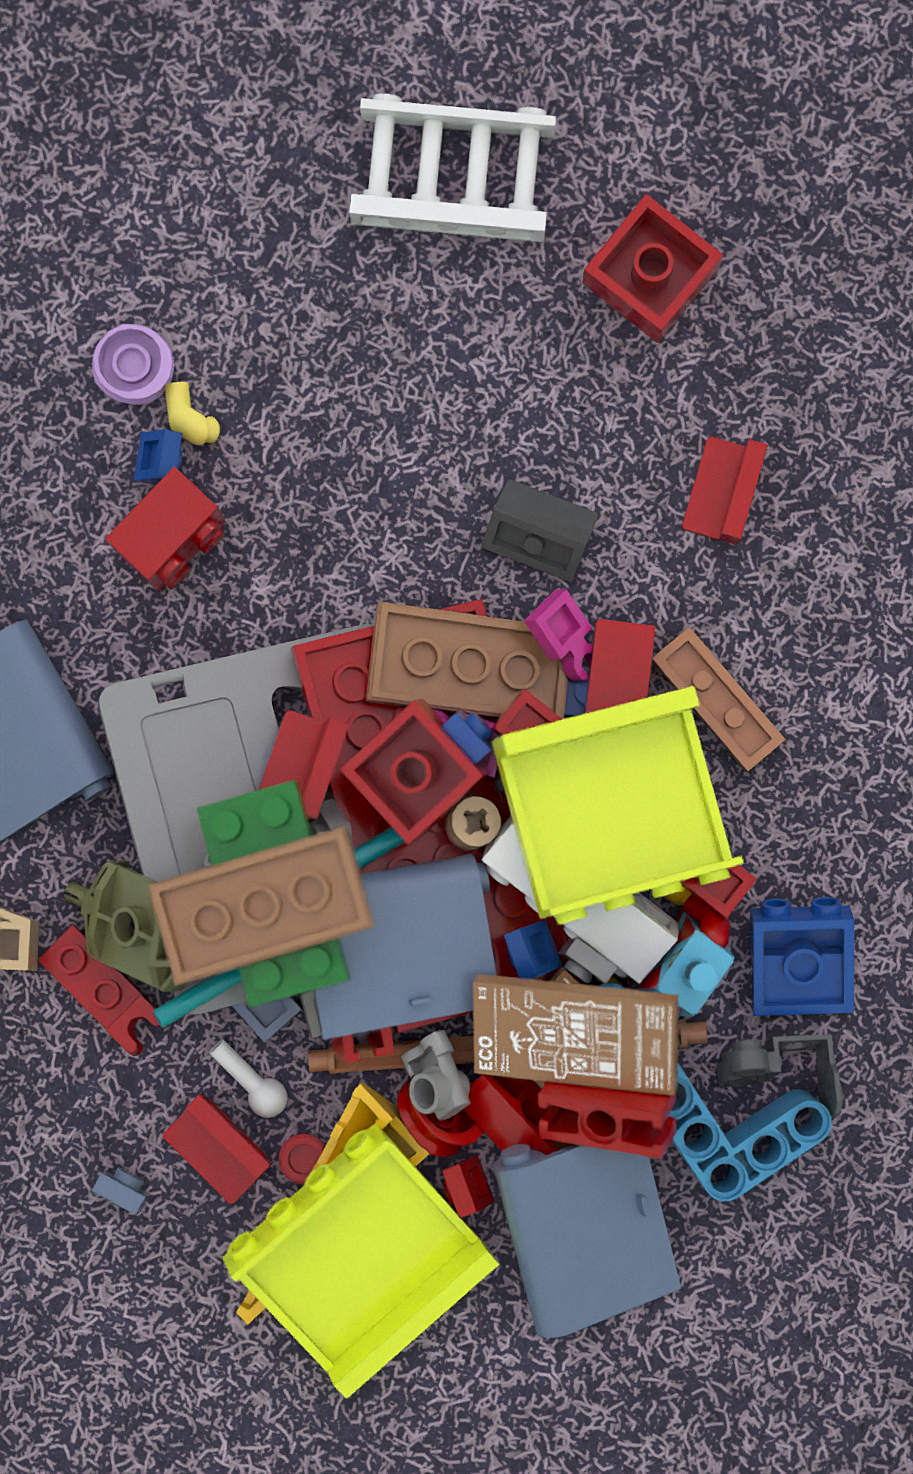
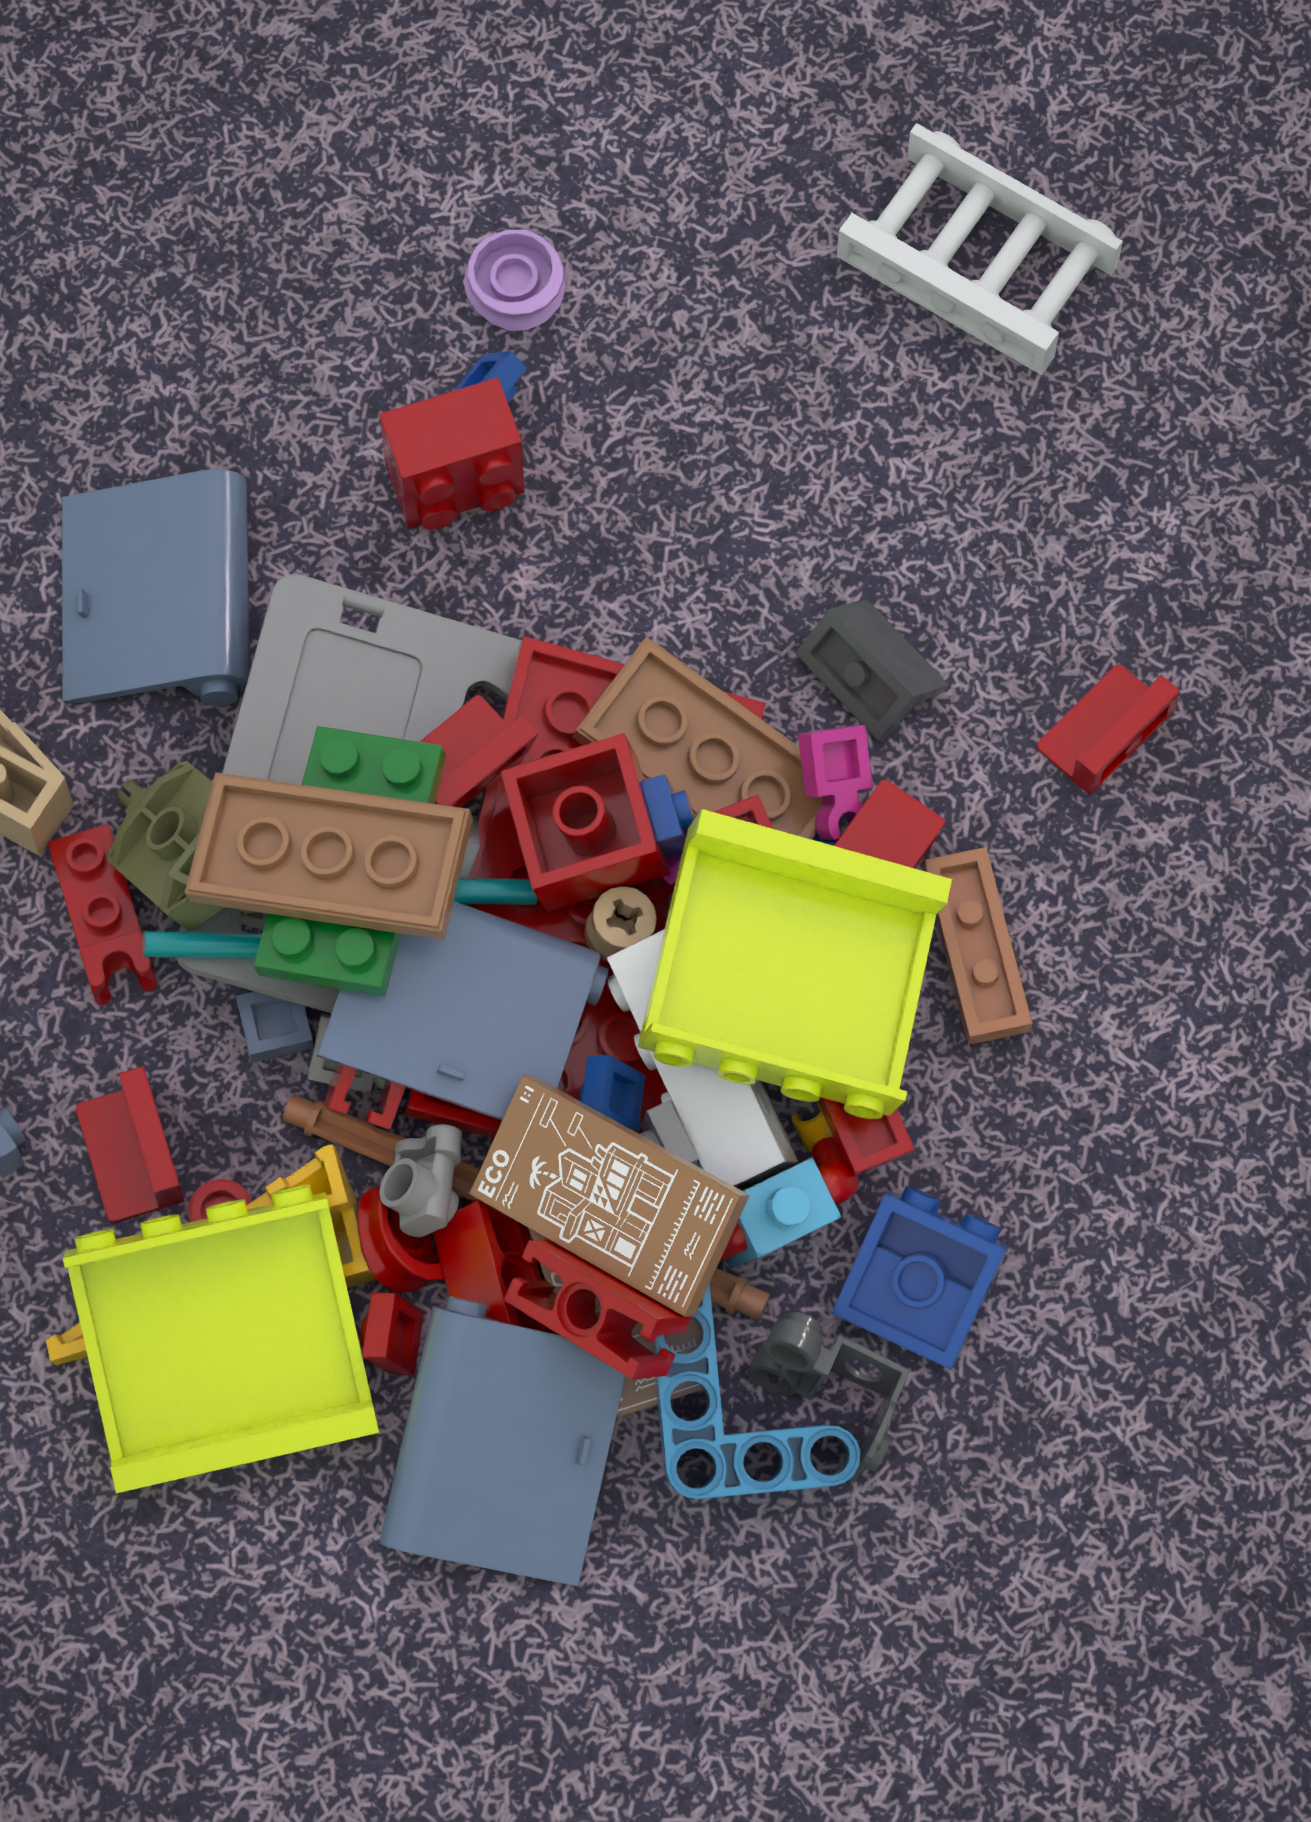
camera: 20 degrees right, 15 degrees down
light yellow arm [165,382,220,445] -> none
white bar [209,1039,288,1118] -> none
red brick [582,194,723,343] -> none

